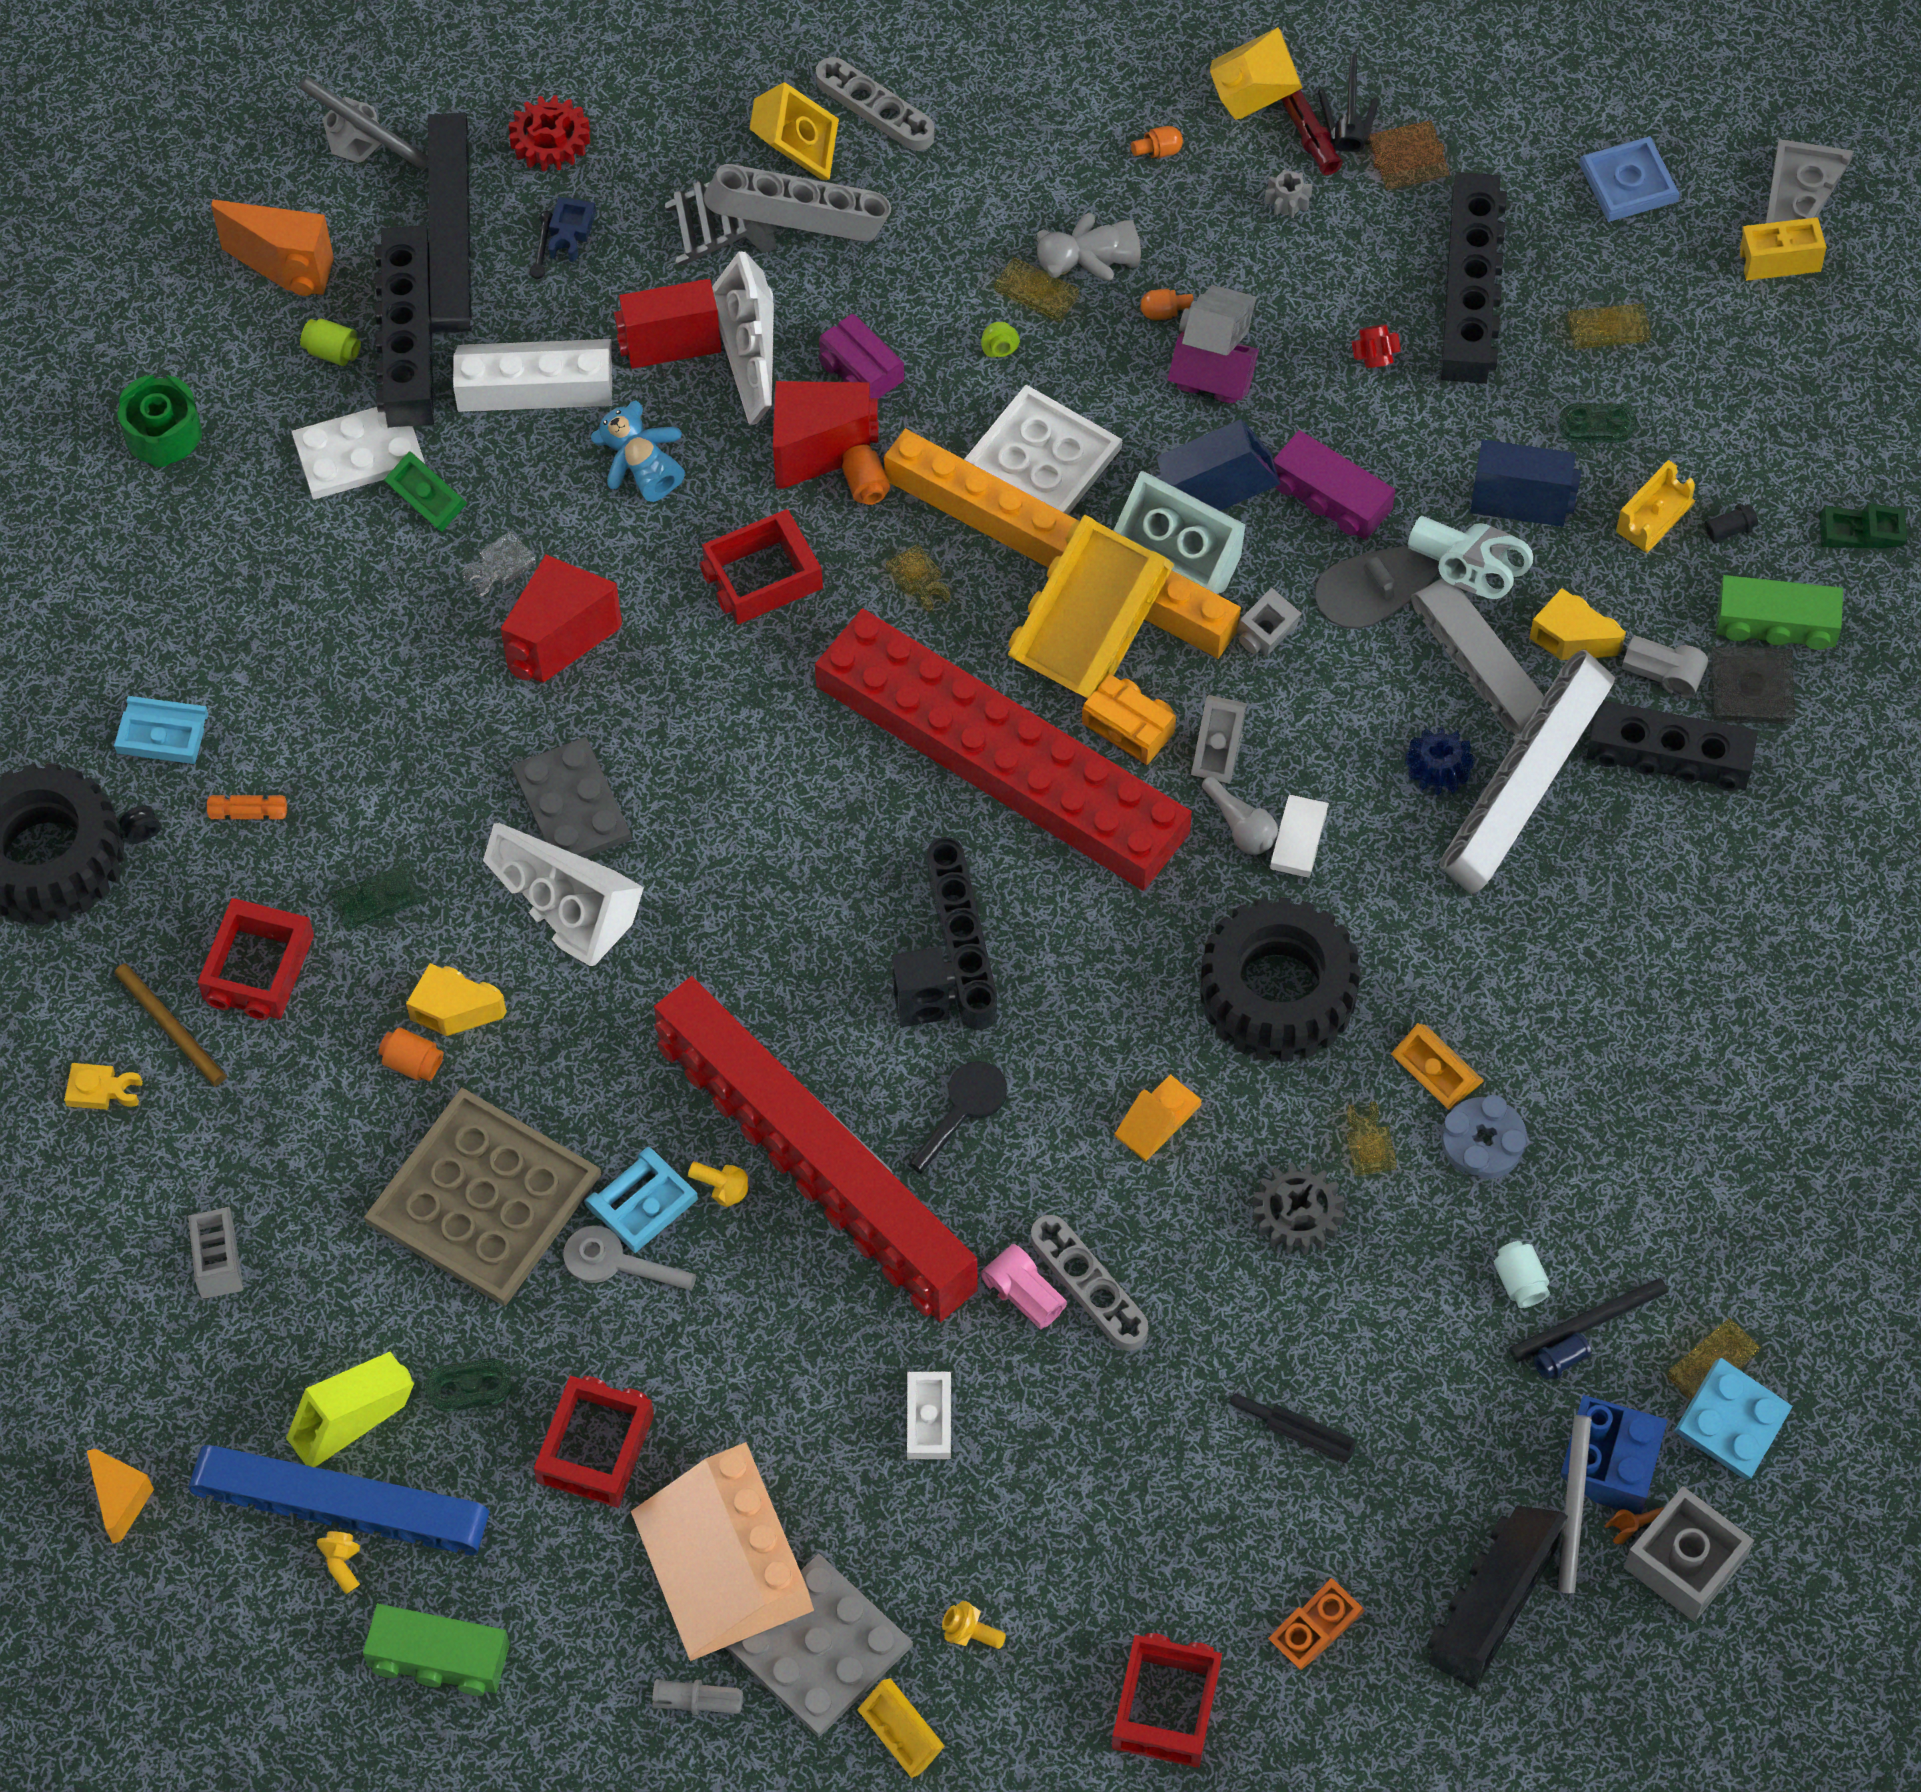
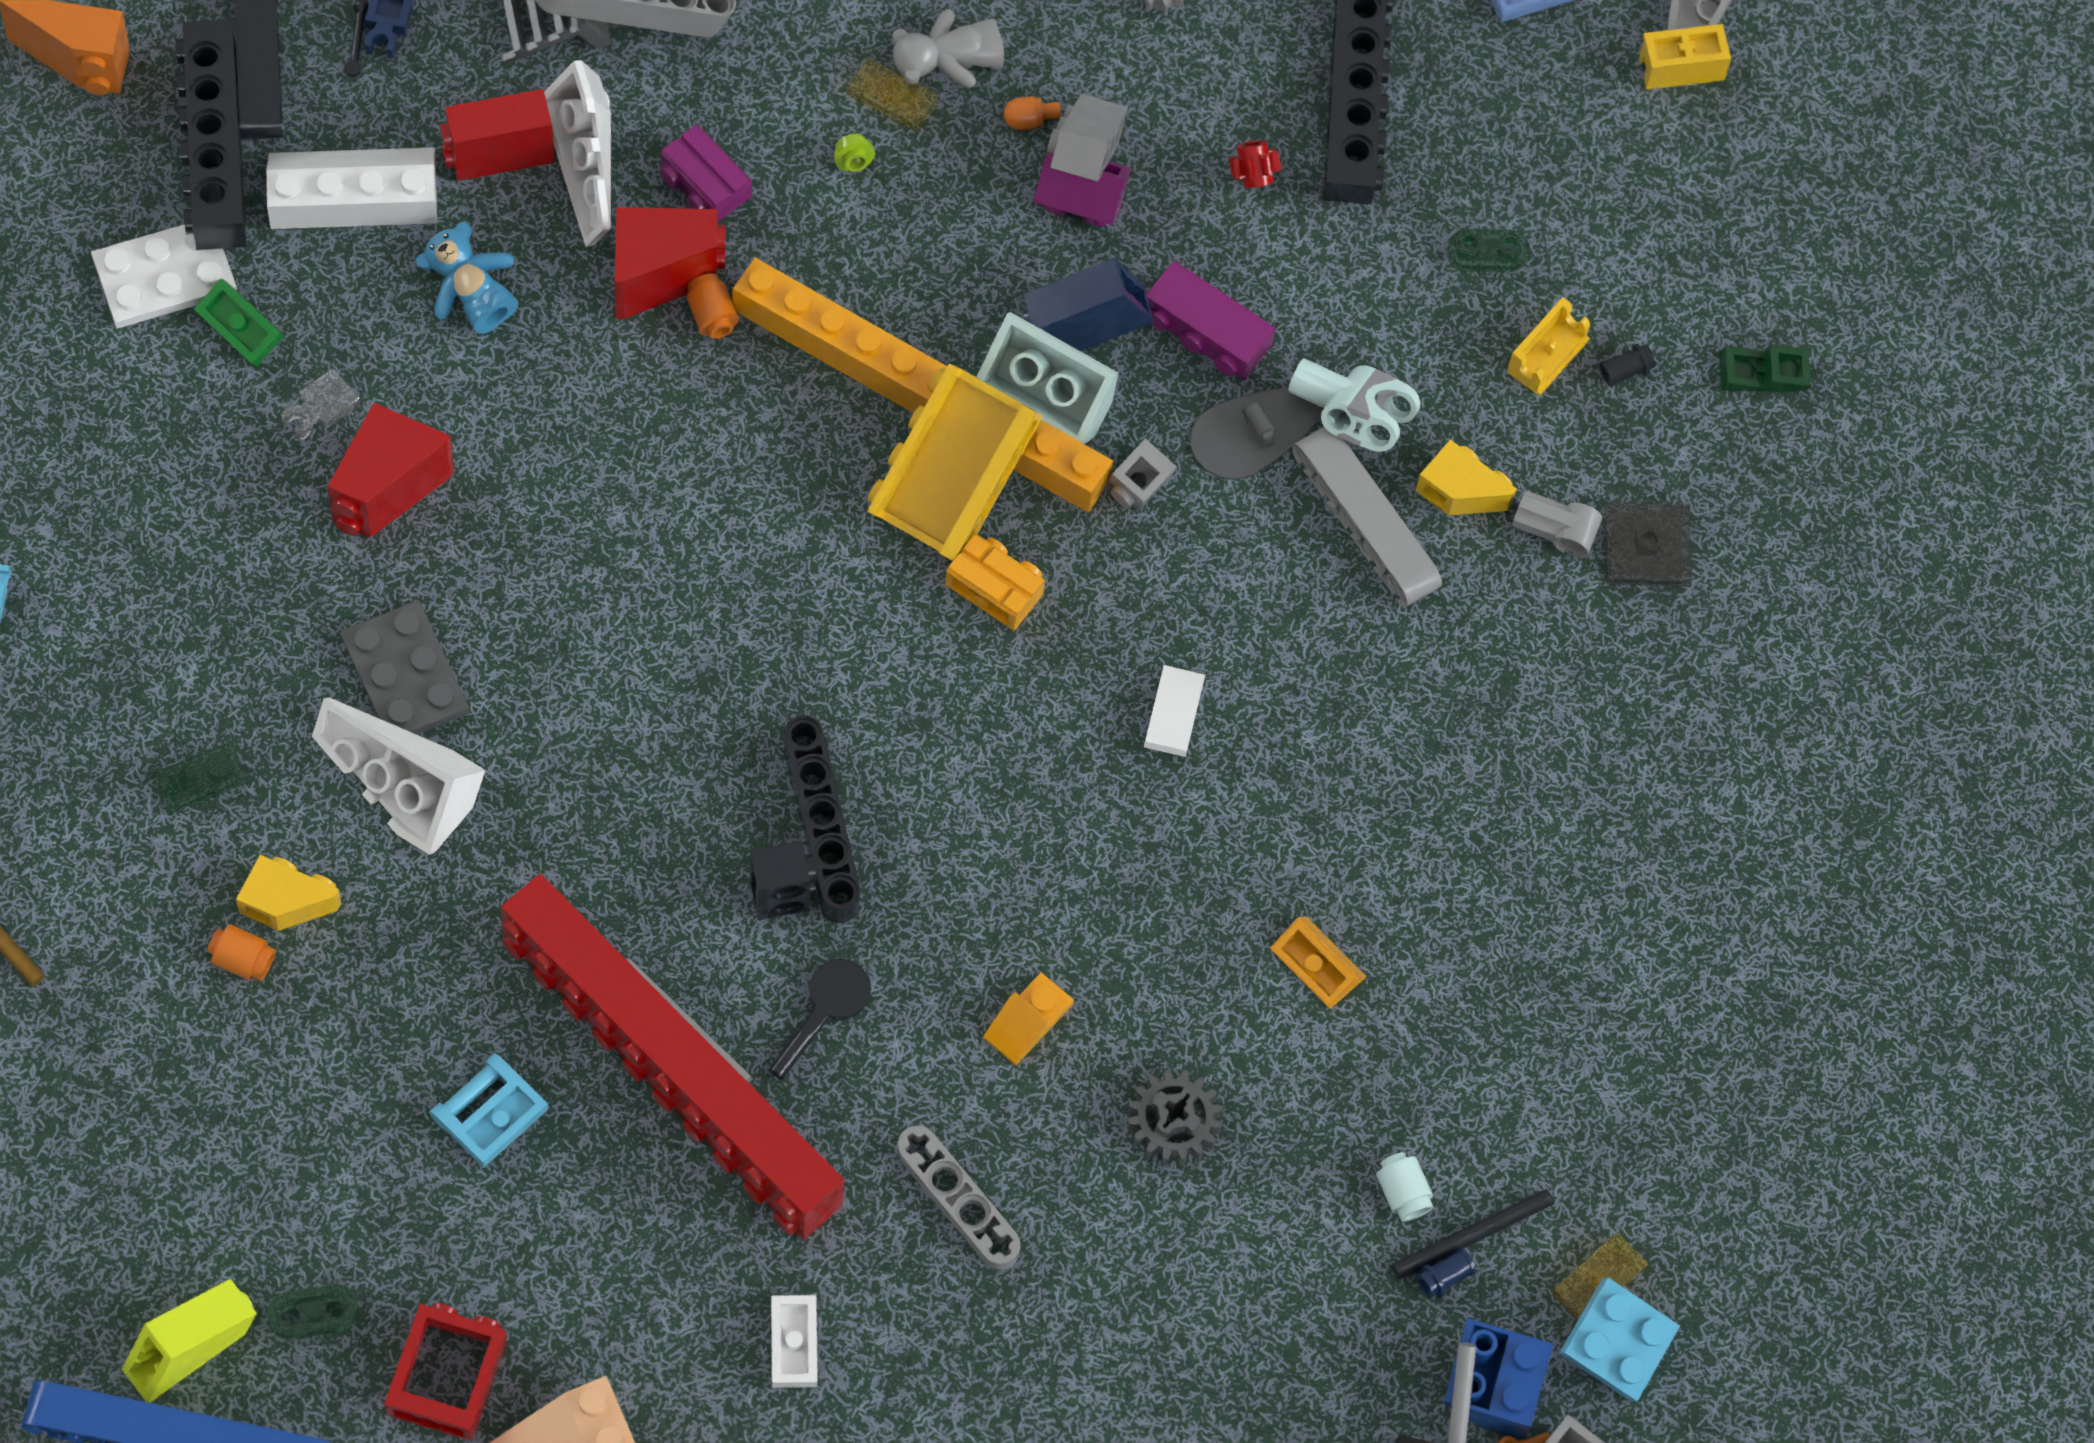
camera: 10 degrees left, 5 degrees up
light grey slope [188,1207,243,1299] -> none
red window [197,898,314,1020] -> none
orange axle [207,795,287,819] -> none
lime brick [300,318,361,366] -> none
dark tan plate [364,1087,601,1307] -> none
light grey piece [563,1226,696,1290] -> none
yellow plate [688,1161,748,1207] -> none
red window [699,509,823,625] -> none
red brick [815,608,1192,891] -> none
clear yellow plate [886,544,950,613] -> none
white plate [964,385,1122,515] -> none
bright pink piece [980,1244,1067,1330] -> none
light grey slope [1191,695,1248,784] -> none
black tyre [1200,897,1360,1062] -> none
light grey piece [1202,776,1278,855] -> none
black axle [1230,1393,1357,1463] -> none
clear yellow plate [1346,1101,1397,1176] -> none
clear blue gear [1405,725,1475,796] -> none
beam [1439,650,1615,894] -> none
sand blue plate [1442,1095,1527,1179] -> none
dark blue brick [1470,439,1581,527] -> none
clear yellow plate [1567,303,1651,350] -> none
black brick [1586,700,1758,791] -> none
bright green brick [1716,575,1843,650] -> none

